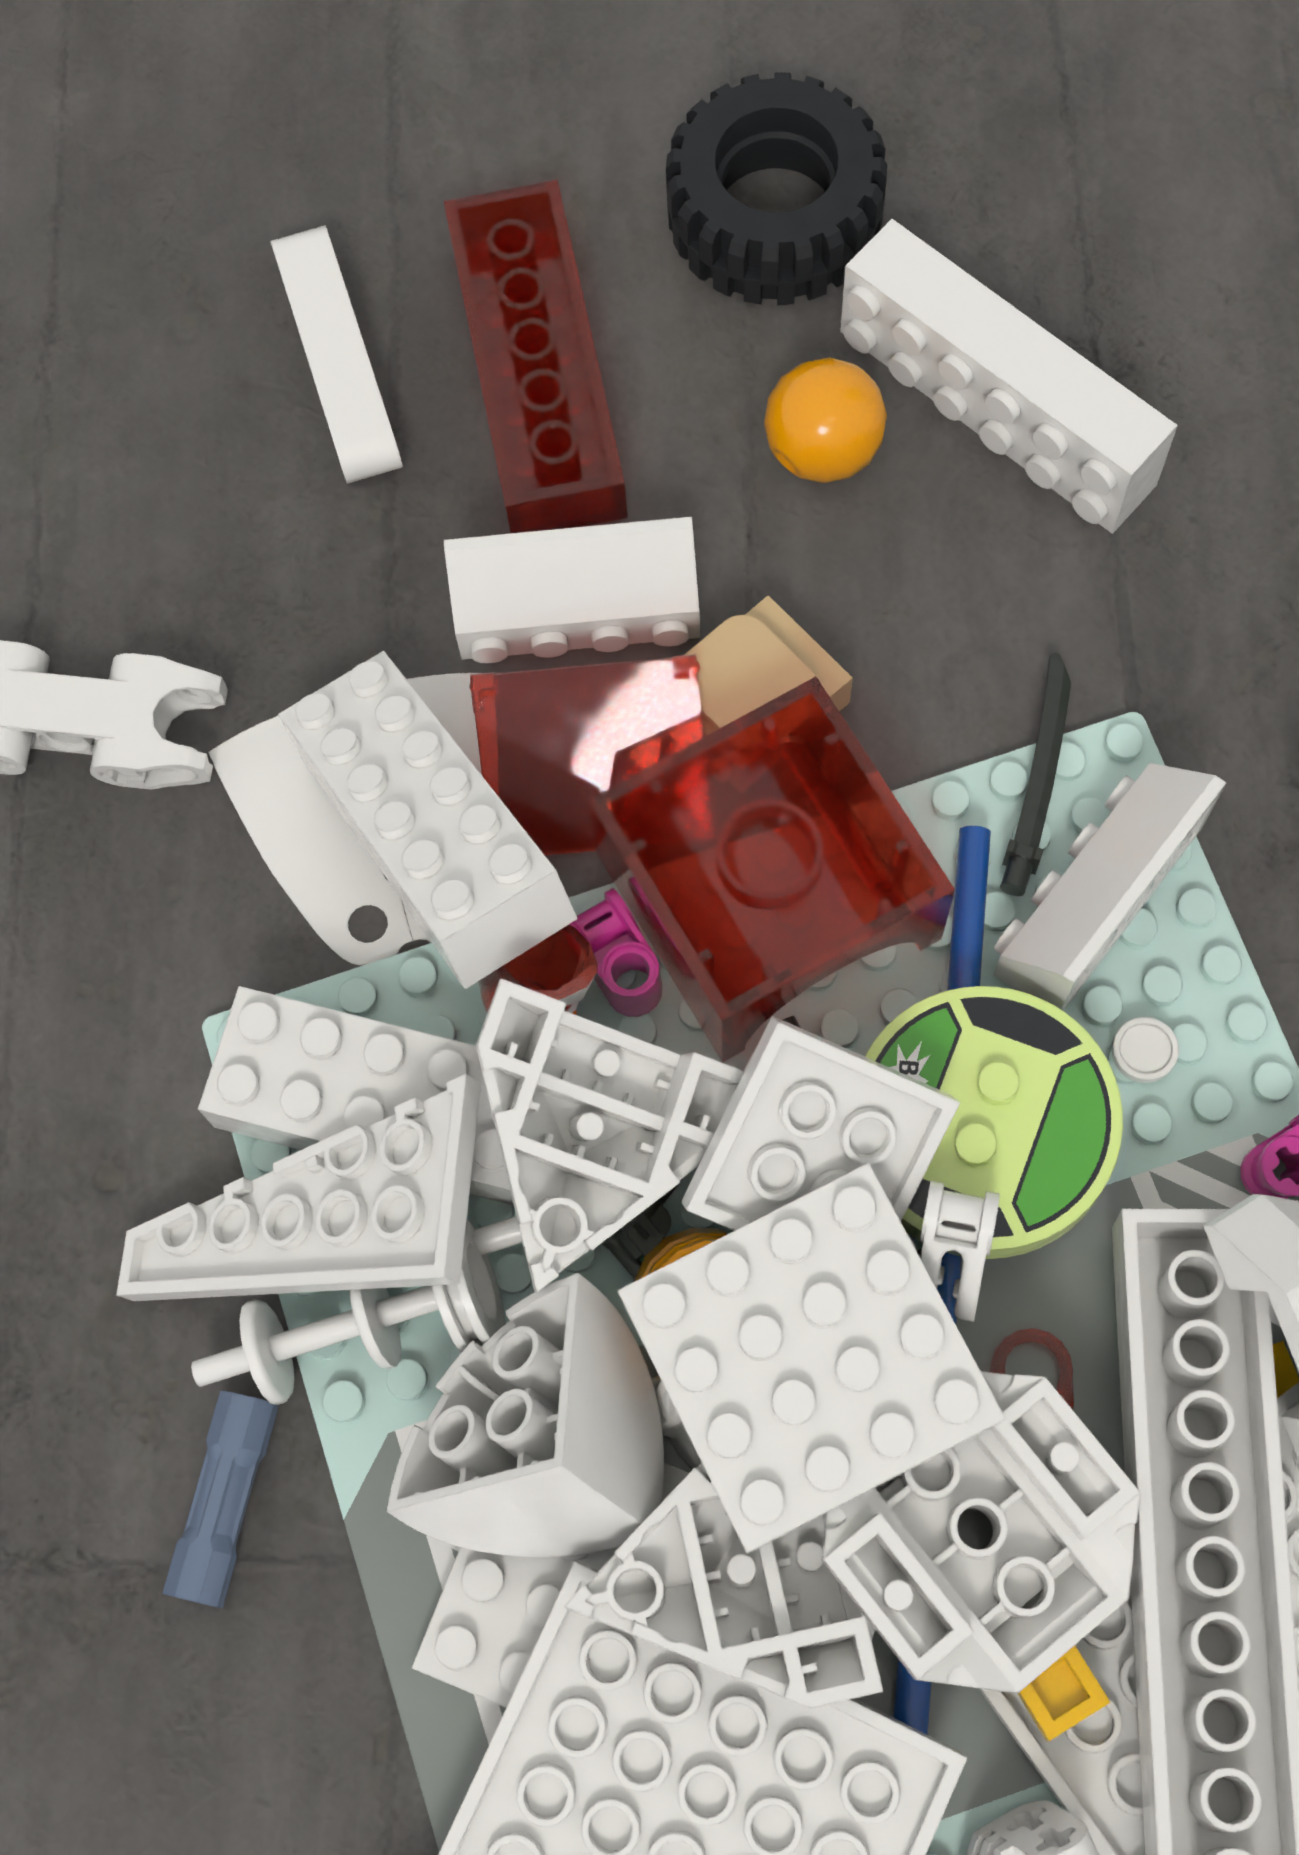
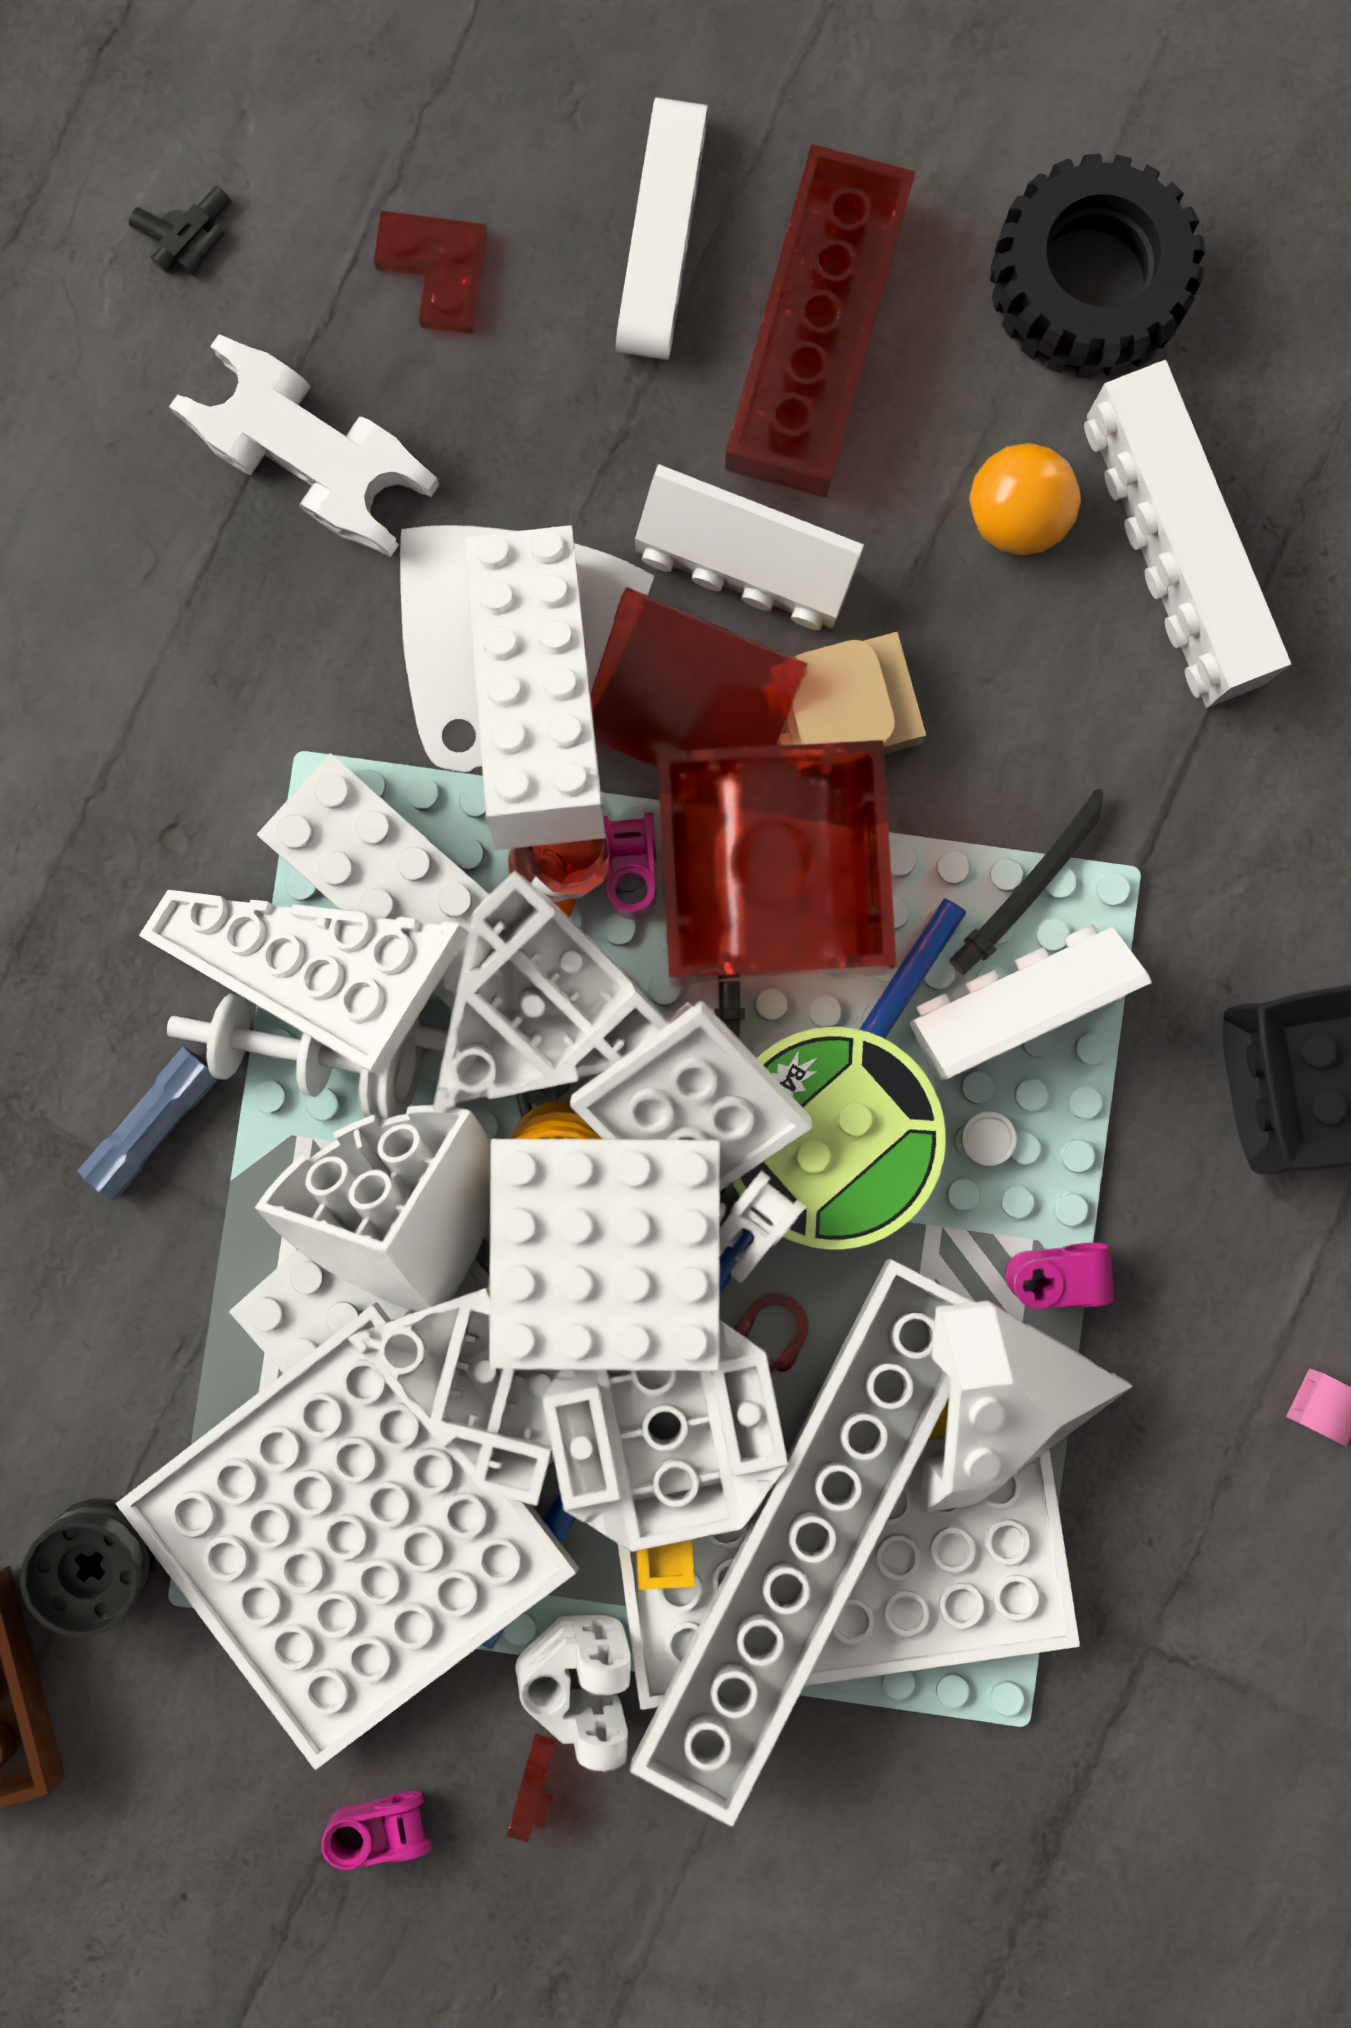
camera: 25 degrees right, 15 degrees up
none -> clear red plate [374,211,487,334]

